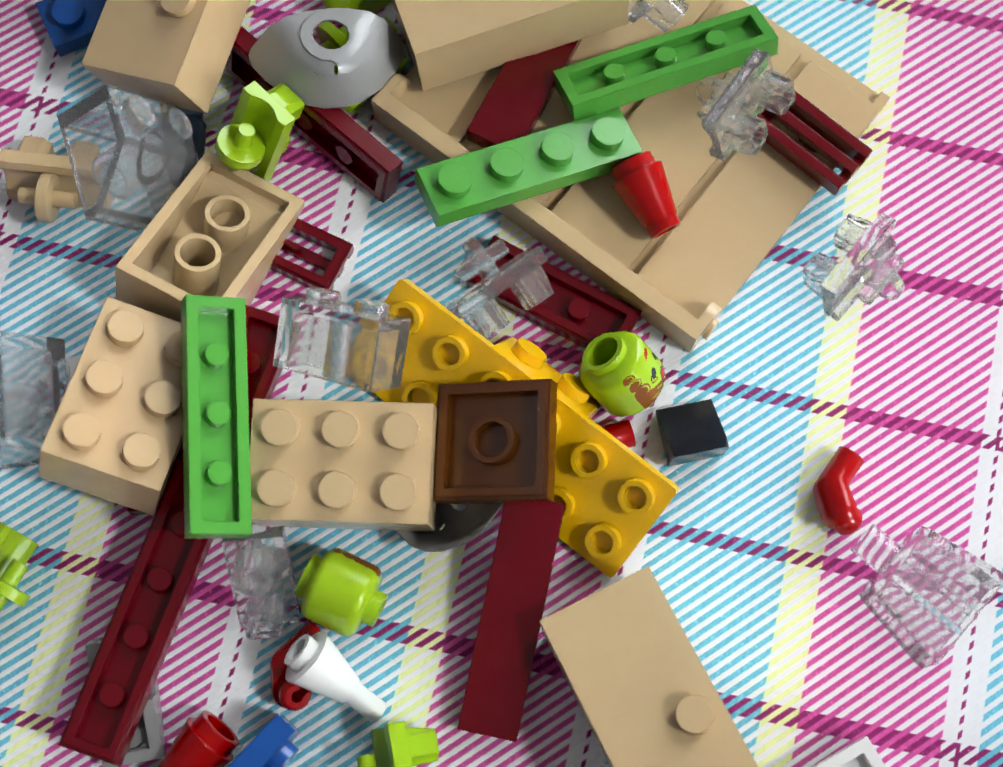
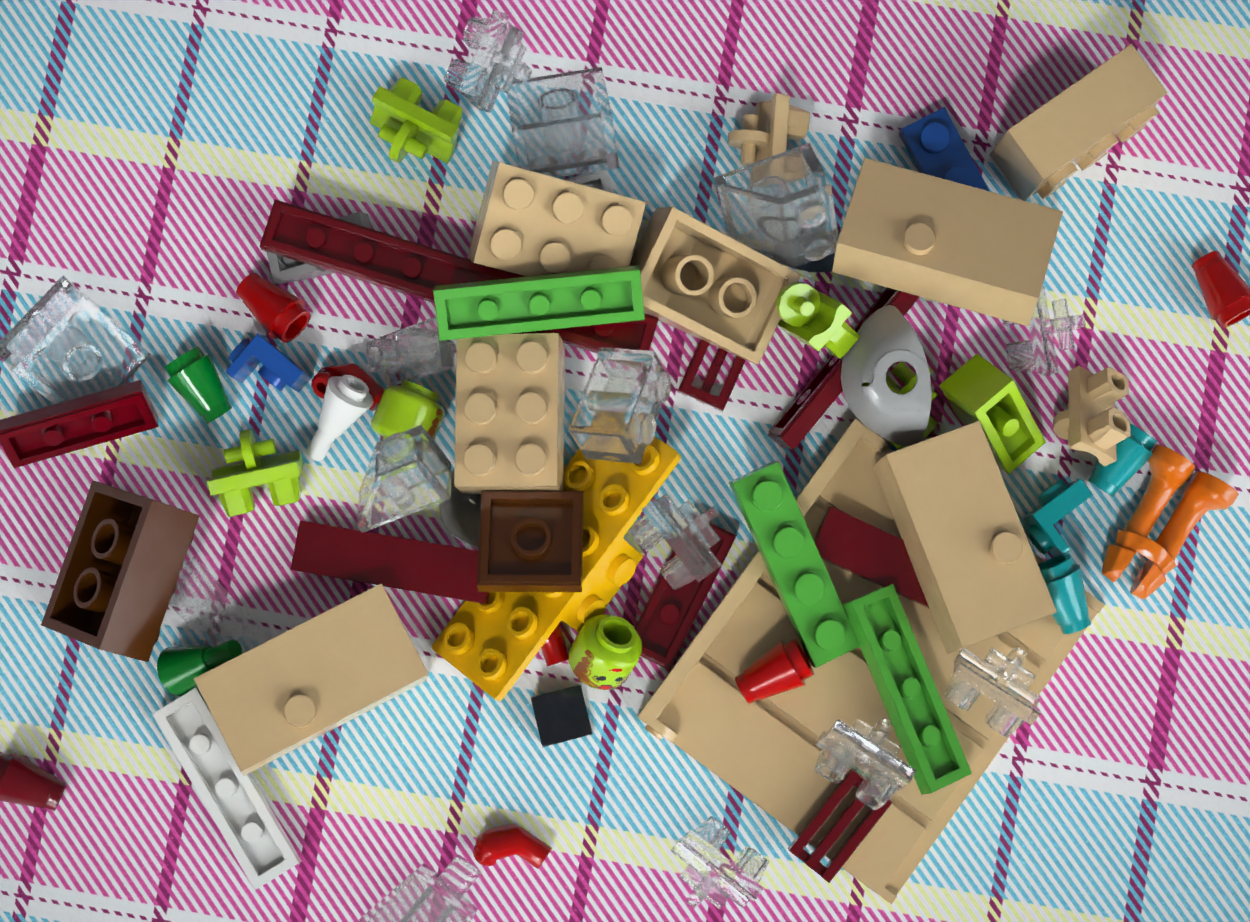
camera: 90 degrees right, 10 degrees up
none -> clear slope [357,425,451,533]

